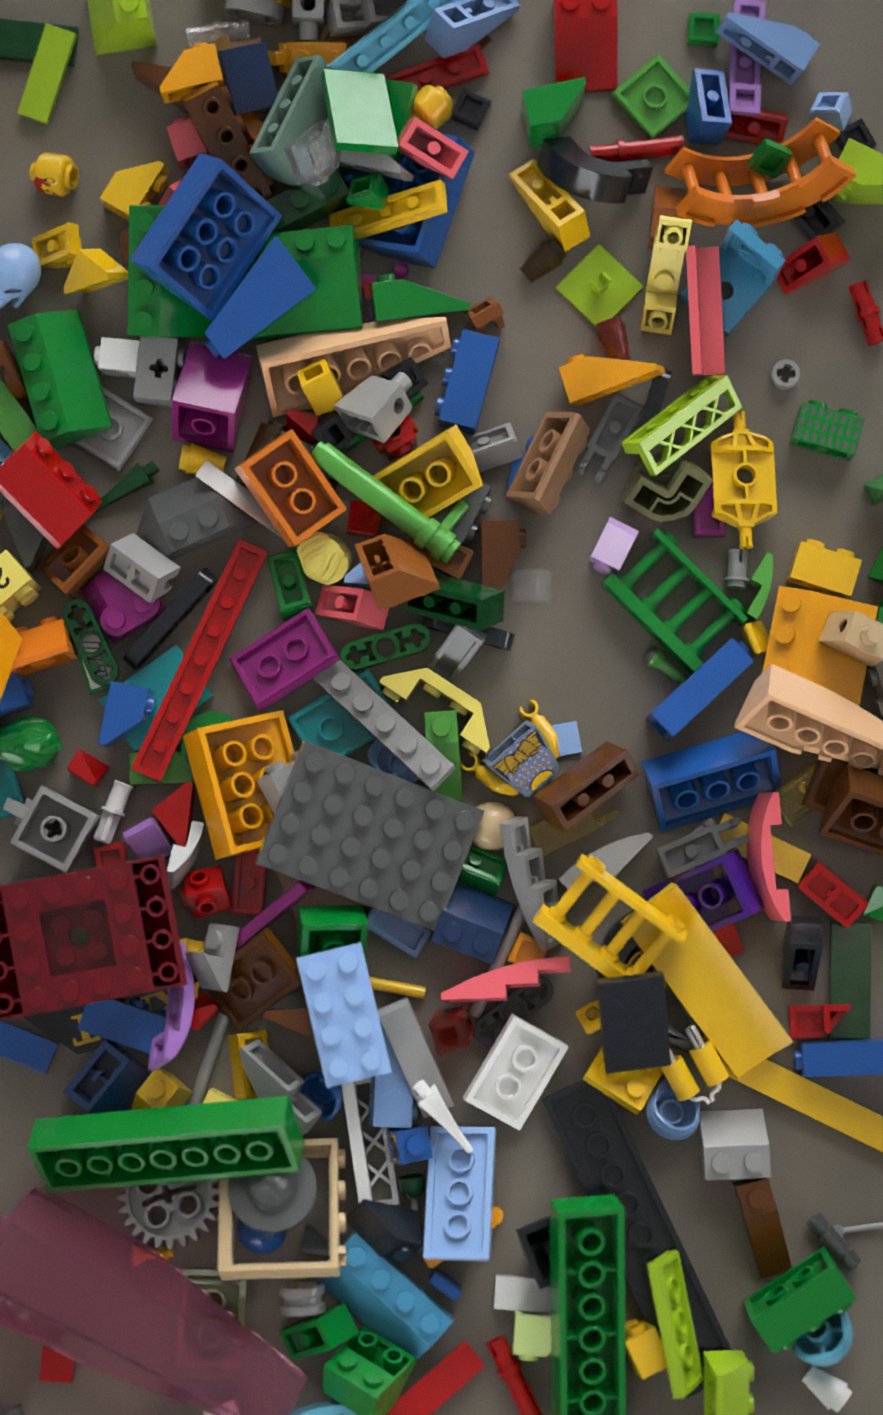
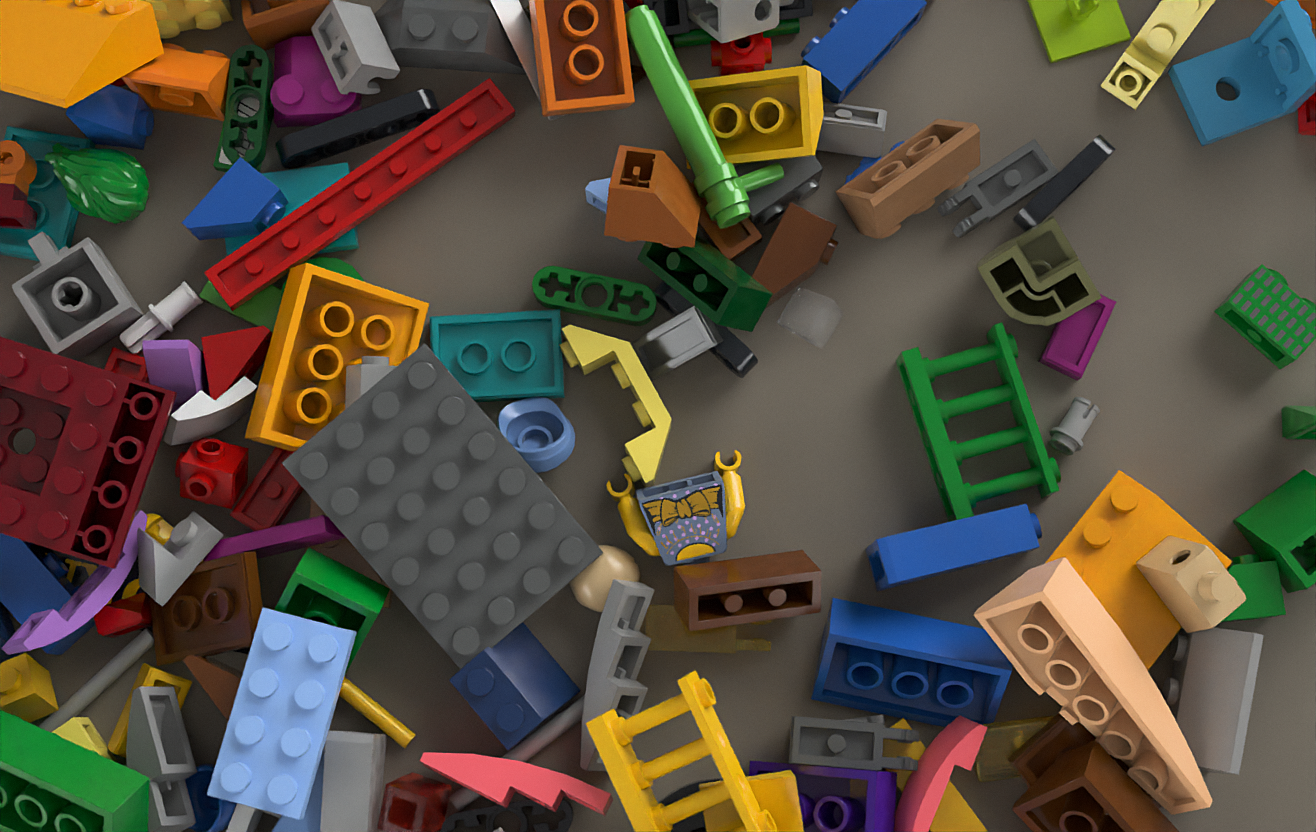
camera: 25 degrees right, 5 degrees down
red slope [67,749,109,787] -> none
magenta tile [229,607,341,711] -> none
green slope [266,549,314,621] -> none
light yellow hair [297,532,353,585] -> none
light grey plate [312,660,456,791] -> none
coral slope [315,584,389,630] -> none
red slope [346,500,382,538] -> none
medium blue tile [366,907,433,959] -> none
bright green slope [424,710,463,802] -> none
green slope [457,844,508,896] -> none
light orange tile [507,931,547,964] -> none
light blue piece [551,721,582,757] -> none
light grey slope [557,832,653,890] -> none
light orange slope [558,354,665,406] -> none
lavender slope [589,517,639,576] -> none
clear red cone [595,316,630,360] -> none
lime fence [621,375,742,476] -> none
bright green piece [643,647,687,685] -> none
coral fence [686,245,726,377] -> none
yellow plate [708,411,777,549] -> none
yellow slope [740,620,769,657] -> none
bright green slope [745,552,773,622] -> none
light grey bush [771,359,800,390] -> none
yellow brick [786,539,862,599] -> none

